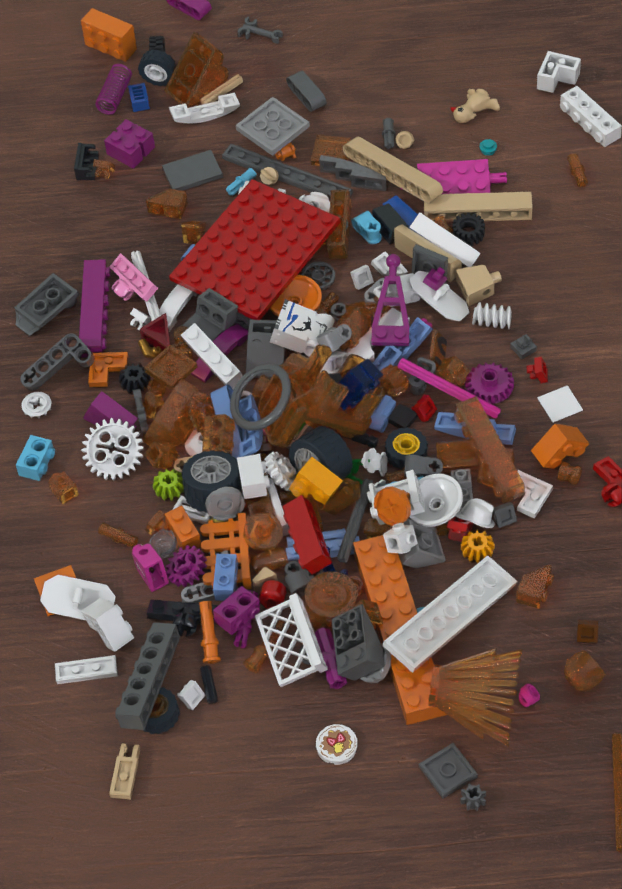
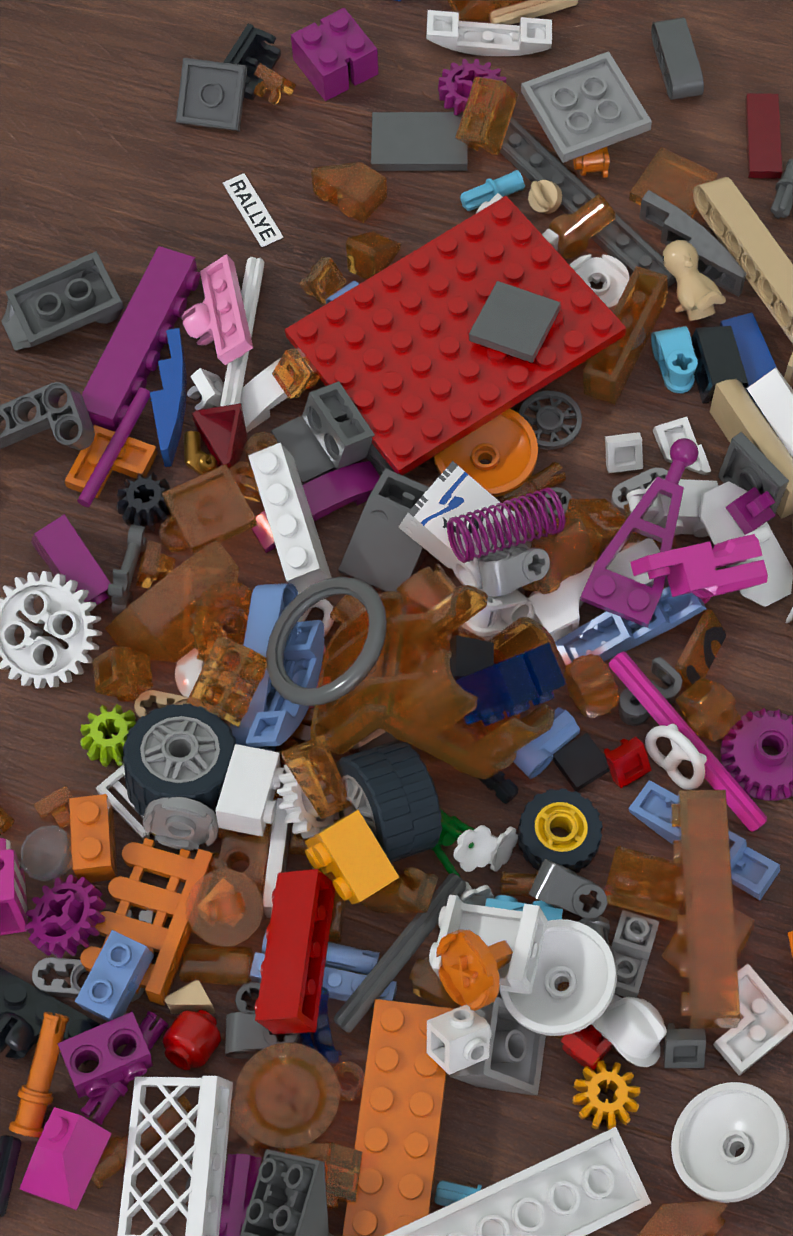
camera: 20 degrees right, 10 degrees up
none -> dark pink slope [20,1107,112,1210]
none -> magenta bar [77,388,151,507]
none -> blue slope [150,328,187,467]
none -> dark grey tile [176,58,247,131]
none -> white sticker [223,173,284,247]
none -> clear orange tile [272,349,320,399]
none -> clear orange slope [281,735,352,819]
none -> clear orange tile [299,257,347,305]
none -> magenta gear [438,59,507,119]
none -> magenta piece [447,487,565,563]
none -> clear orange hinge [455,77,519,155]
none -> dark grey tile [469,281,561,363]
none -> clear orange piece [548,194,616,258]
none -> dark pink plate [630,534,768,599]
none -> white piece [645,724,707,790]
none -> tan animal [662,240,726,321]
none -> white dish [671,1082,789,1203]
none -> dark red tile [745,93,782,179]

